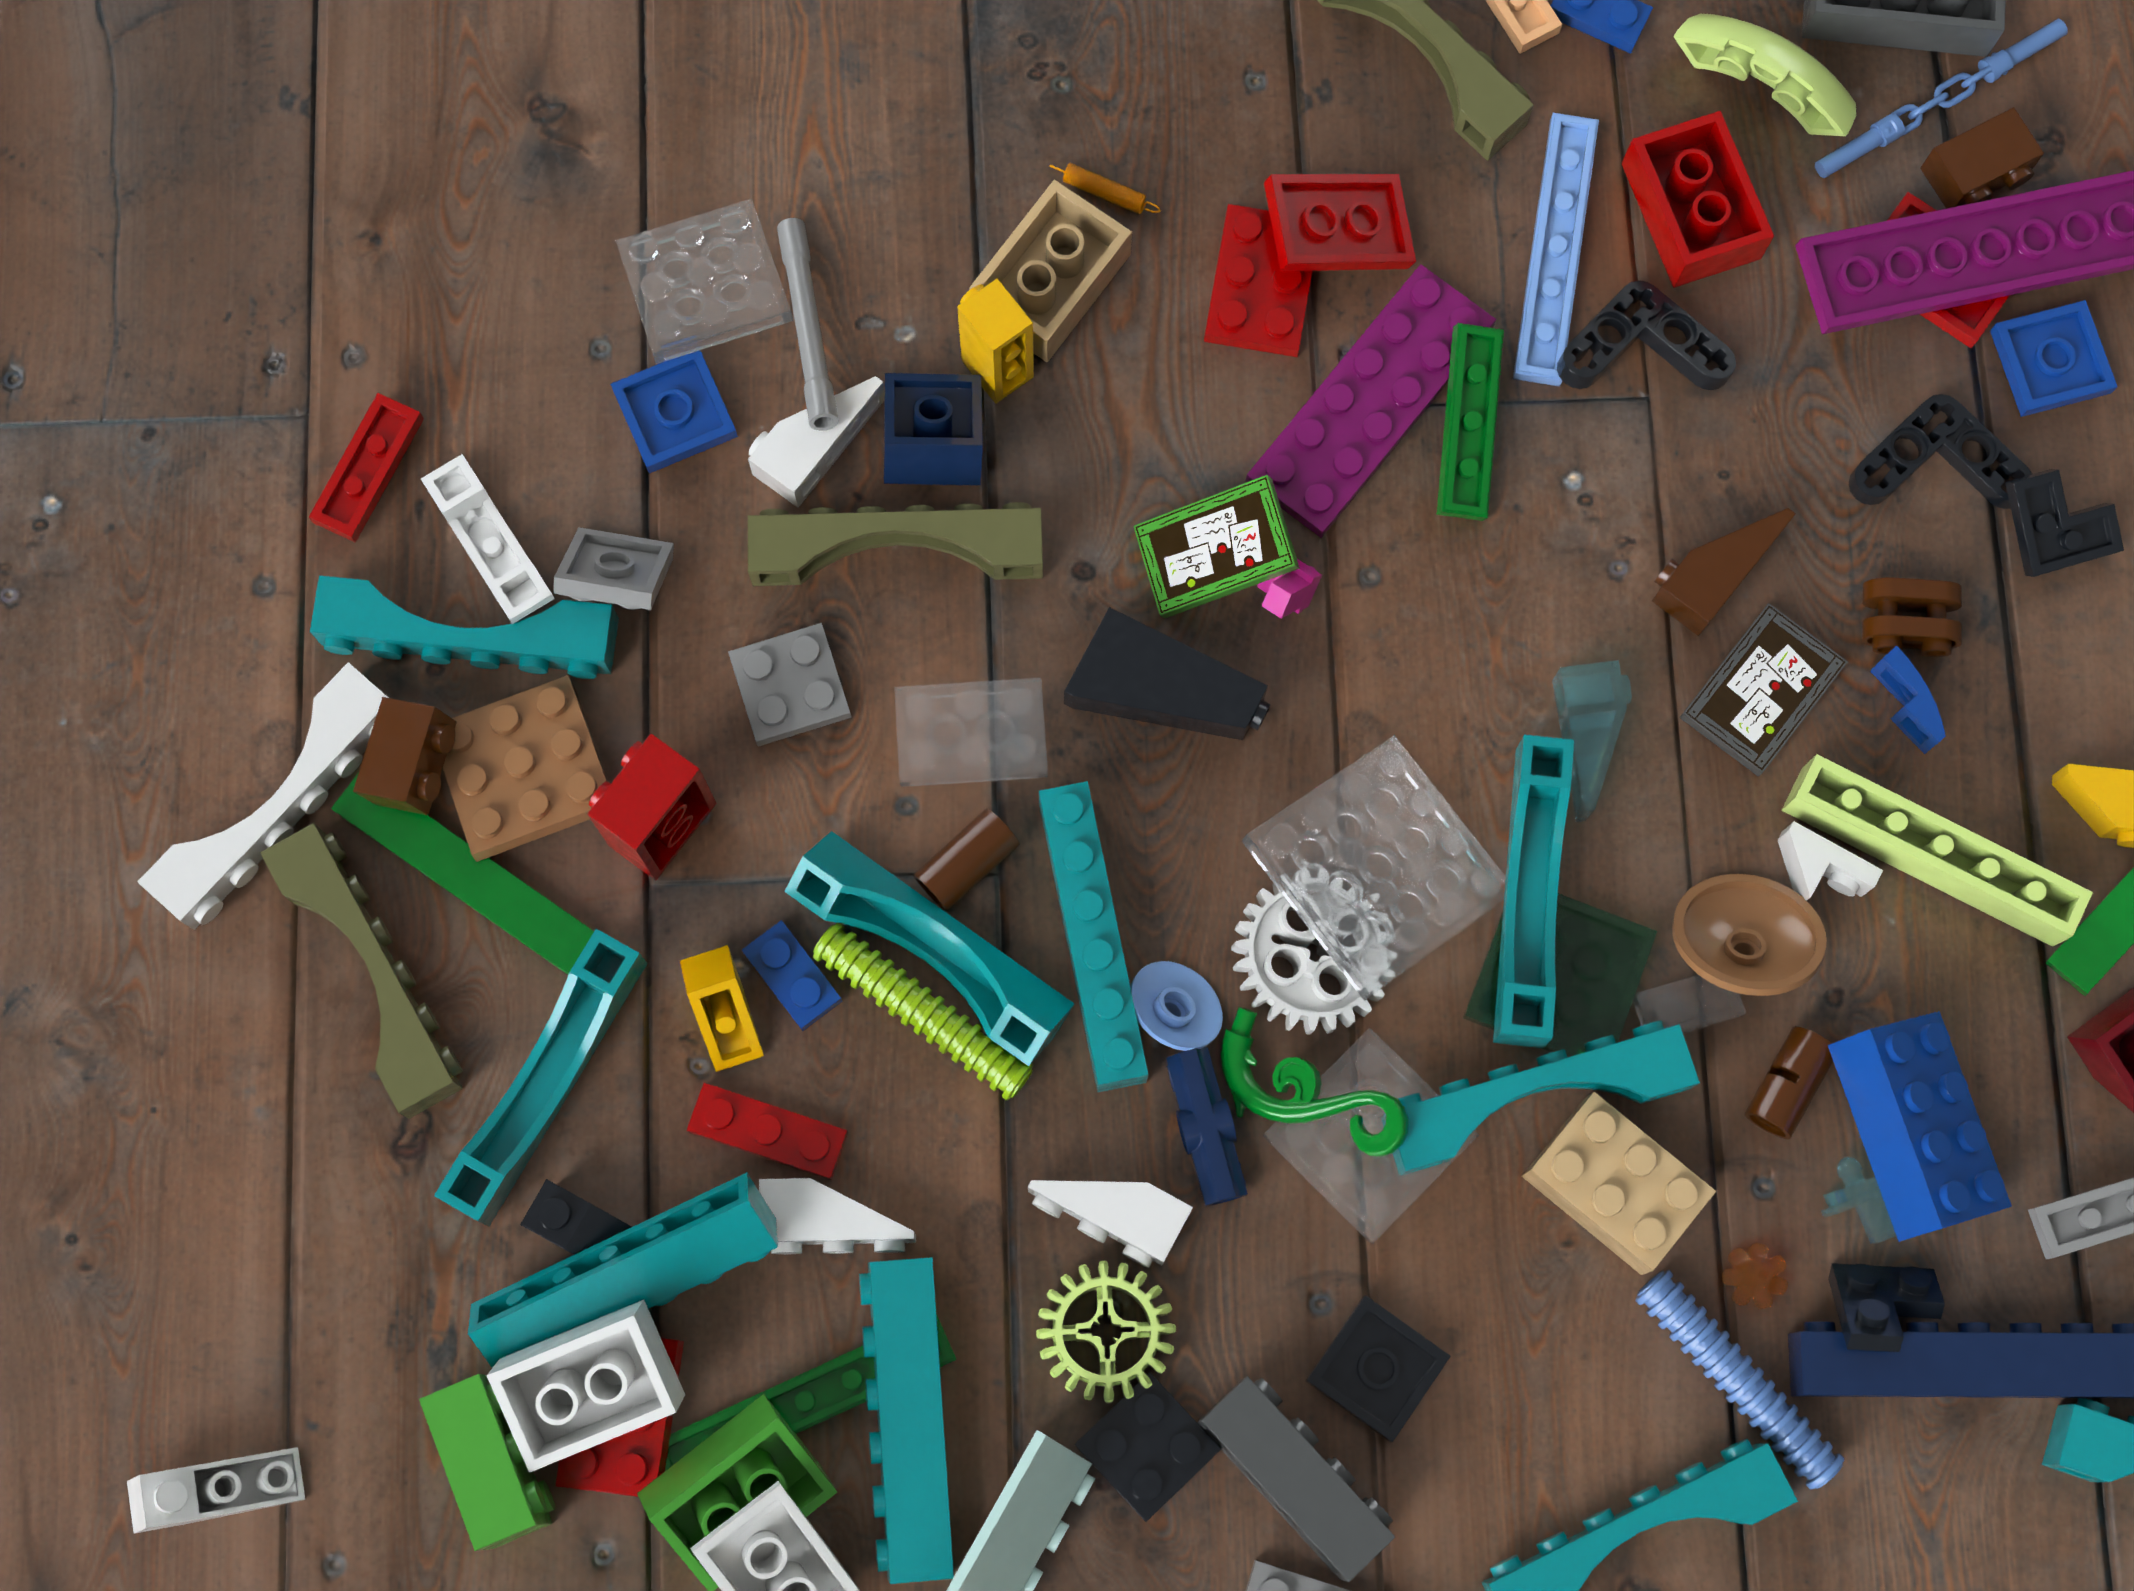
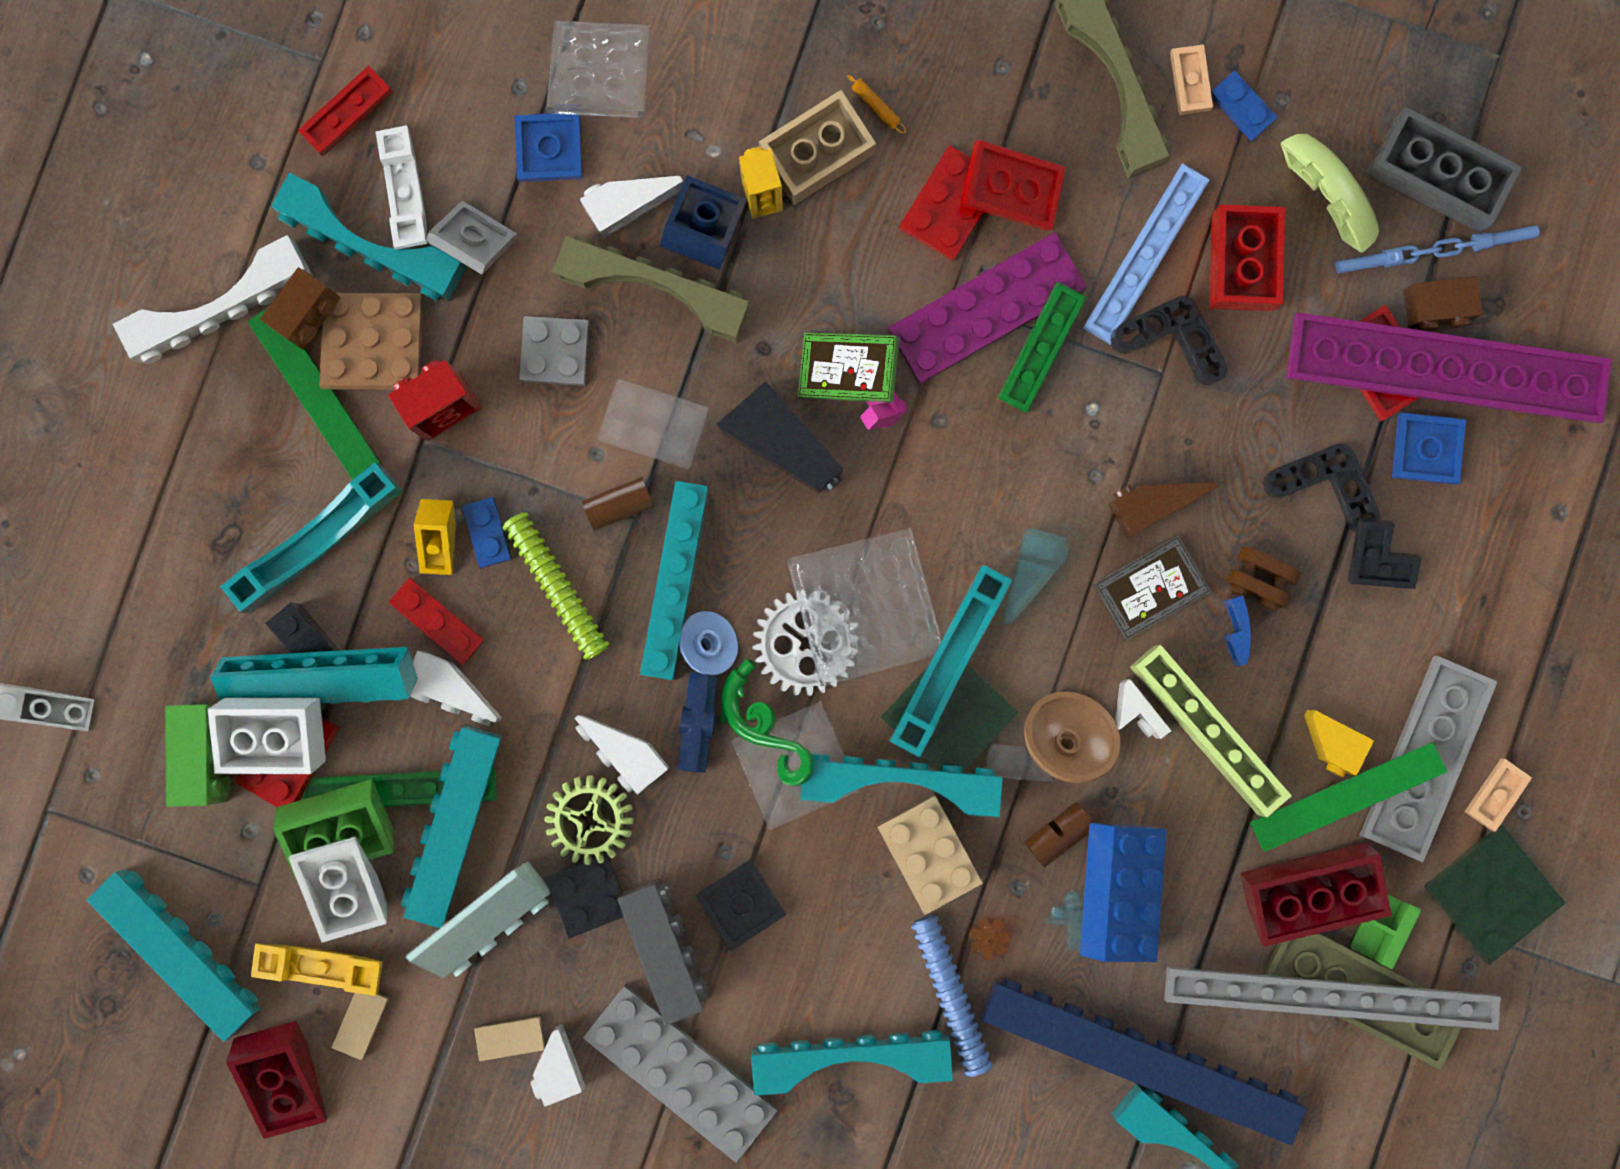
camera: 20 degrees right, 10 degrees up
olive arch [260,823,463,1119] -> none
light grey piece [777,218,838,431] -> none
teal arch [784,831,1075,1066] -> none
black plate [1828,1263,1945,1352] -> none

